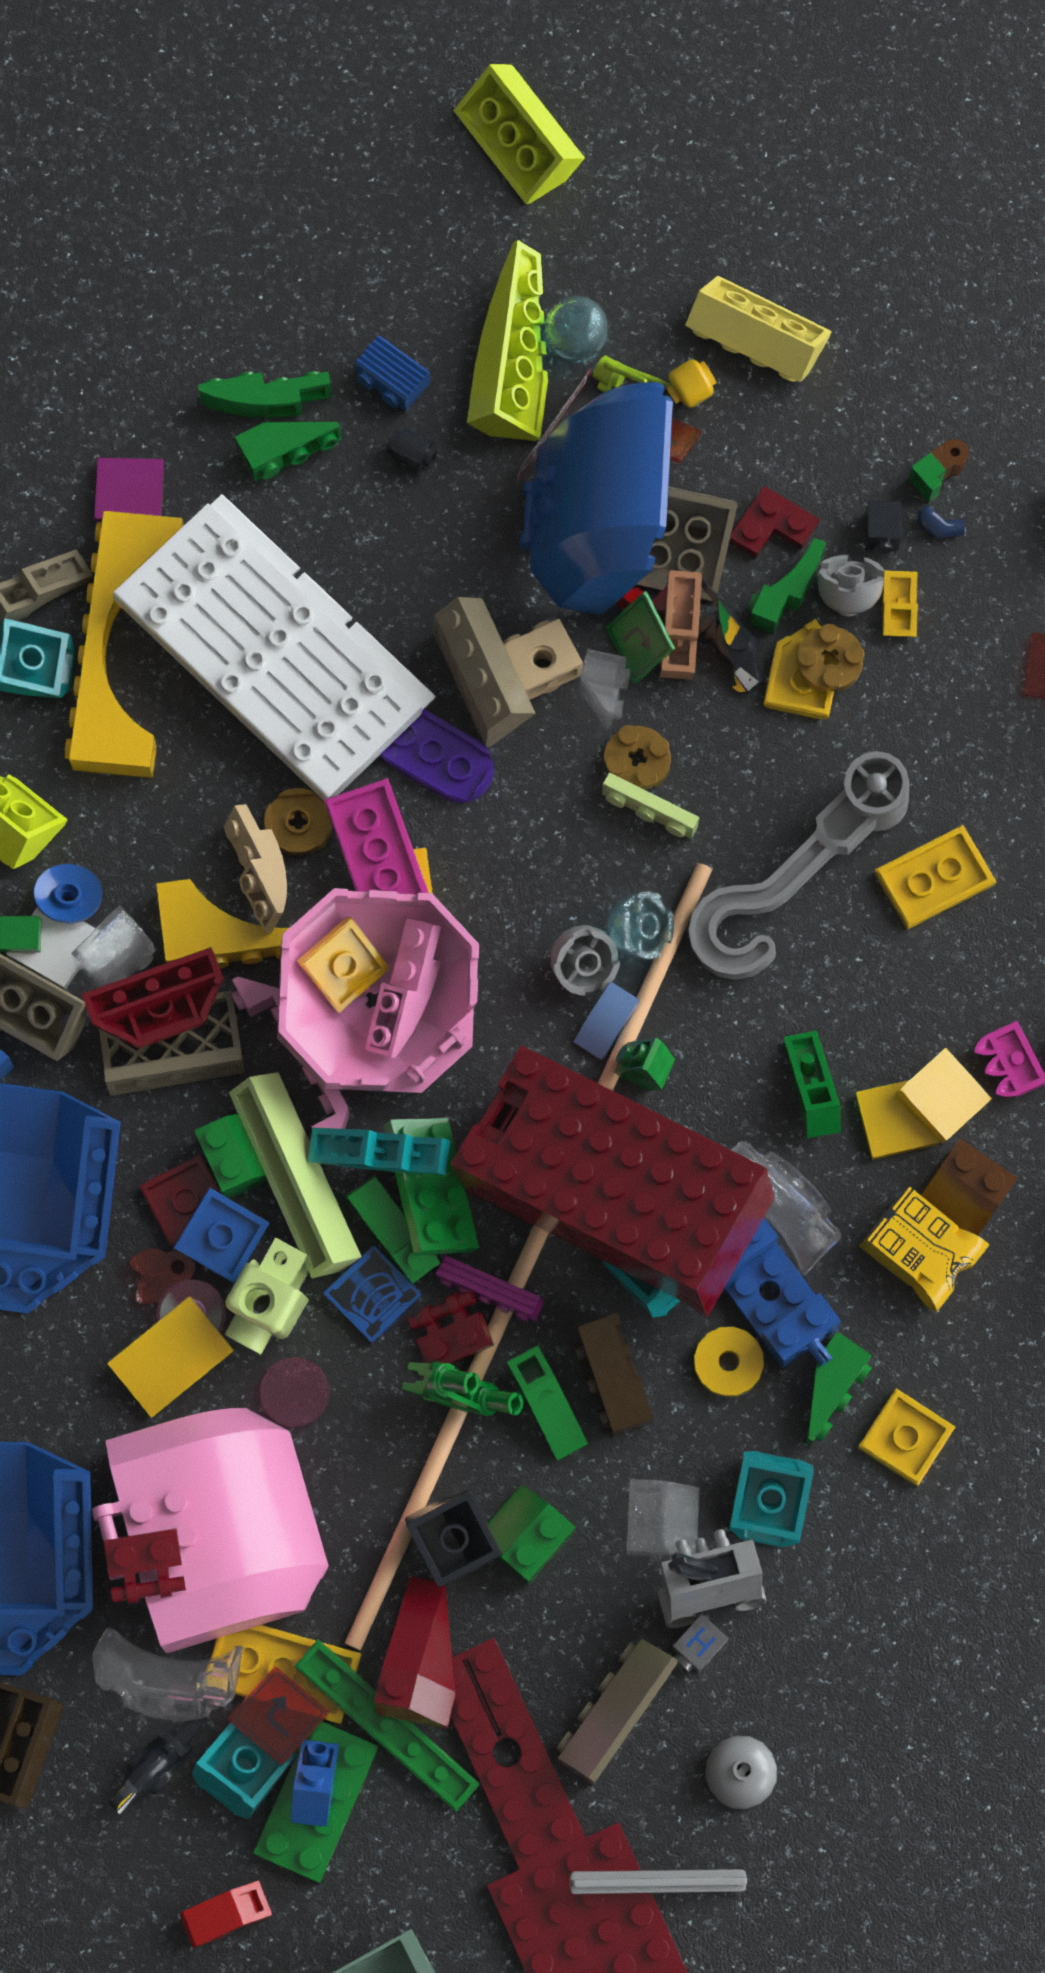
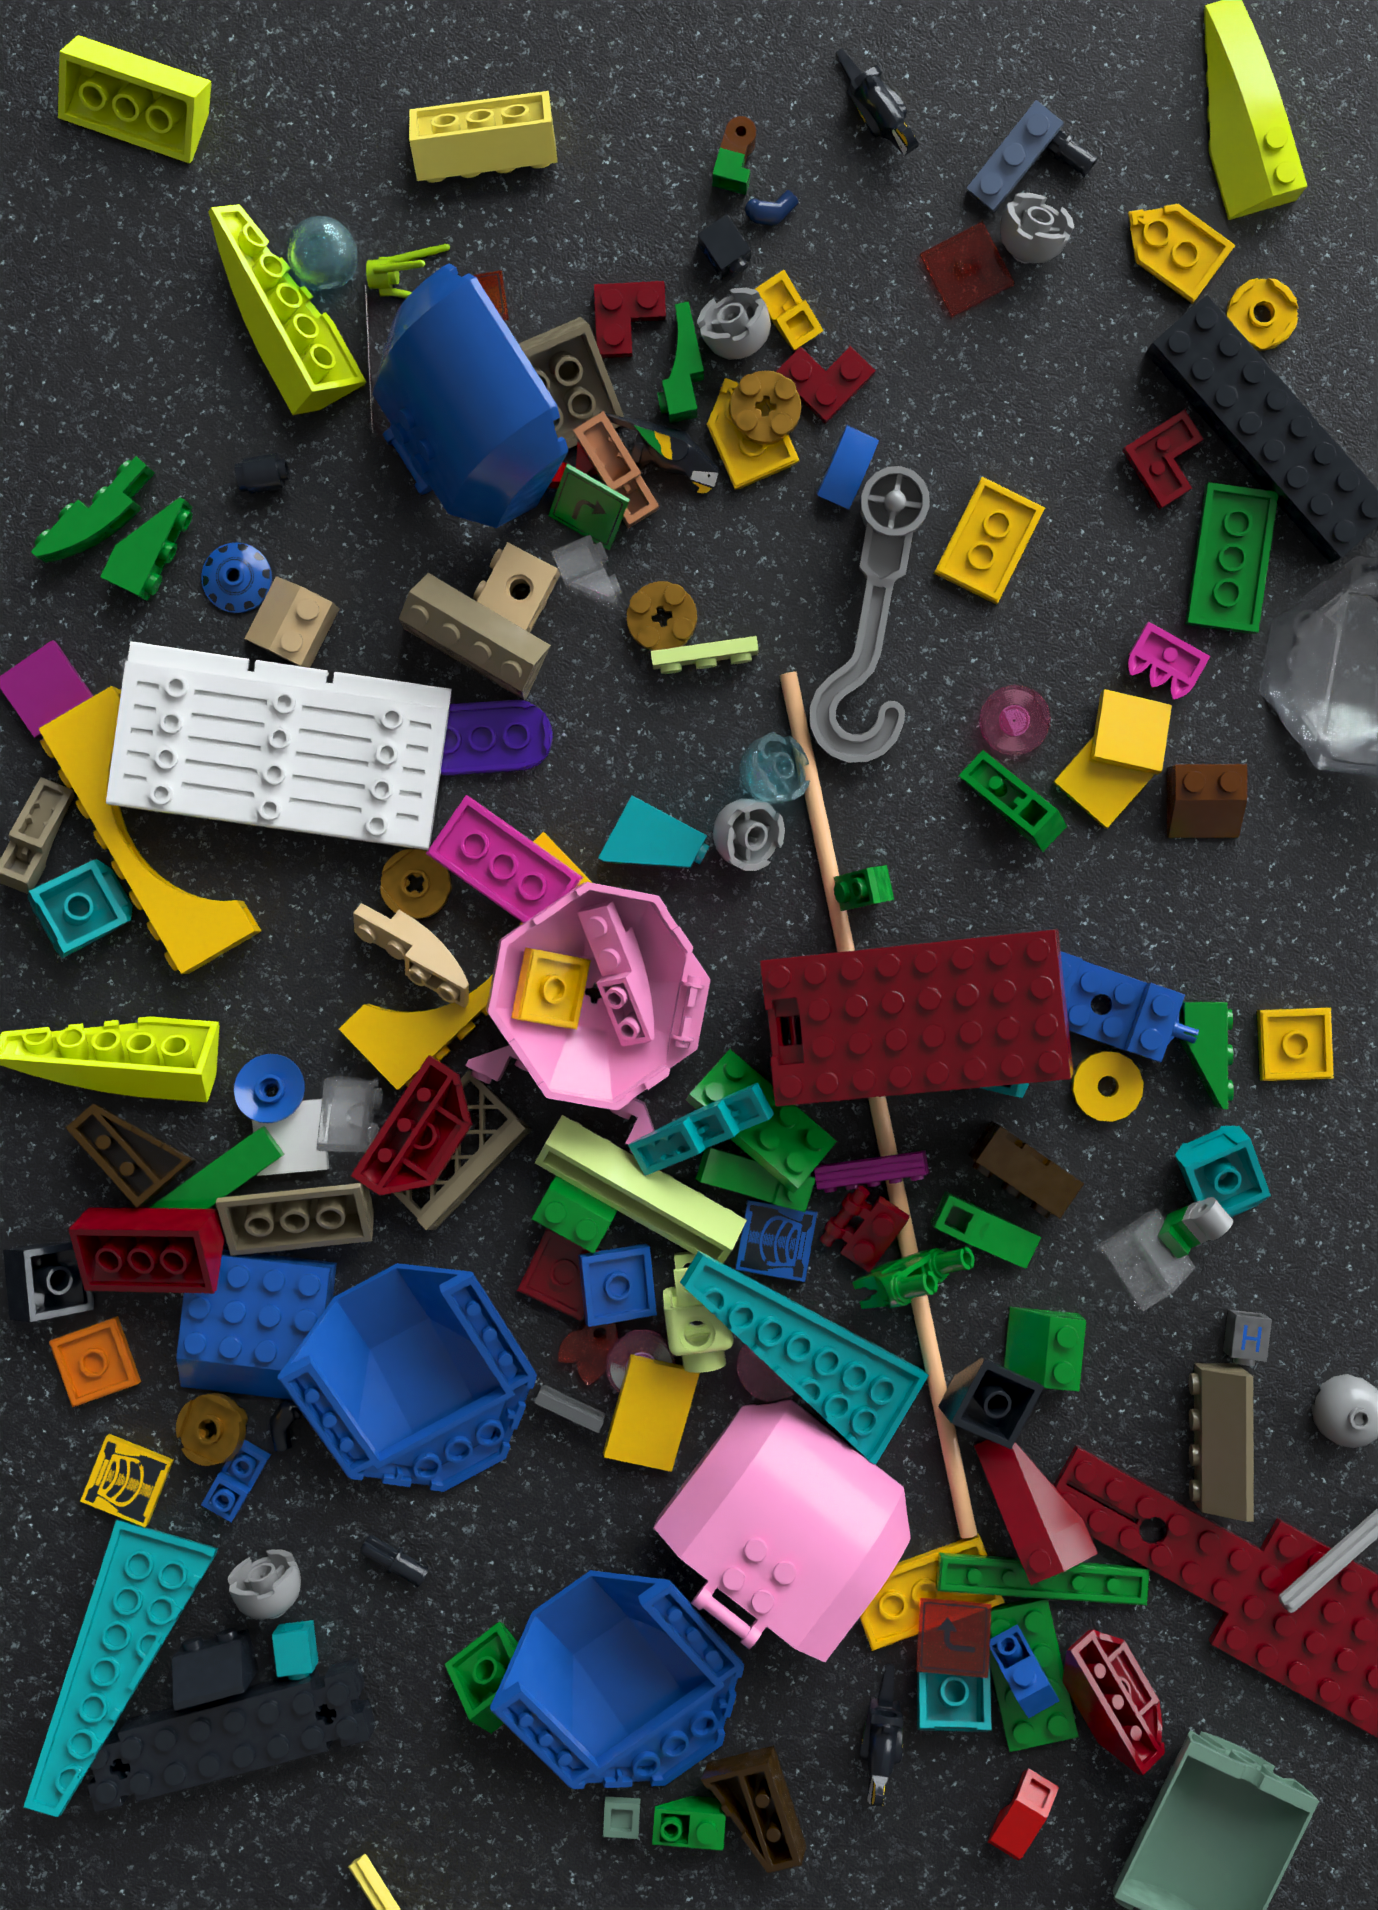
camera: 35 degrees left, 15 degrees up
clear windscreen [92,1628,243,1721] -> none
dark red plate [104,1528,186,1604] -> none
blue brick [355,335,430,411] -> none
medium blue slope [573,982,639,1061] -> none
light grey piece [657,1529,767,1628] -> none
yellow head [666,359,716,408] -> none
clear windscreen [731,1141,841,1276] -> none
yellow piece [859,1185,989,1313] -> none
none -> blue dish [202,543,272,613]
none -> tan slope [245,576,339,668]
none -> dark grey tile [534,1385,605,1433]
none -> teal slope [598,796,710,868]
none -> teal wing [680,1251,929,1465]
none -> dark red plate [776,346,876,424]
none -> blue slope [817,425,879,509]
none -> clear pink tile [979,684,1051,756]
none -> dark red wedge [1063,1630,1165,1775]
none -> leg [1158,1197,1233,1259]

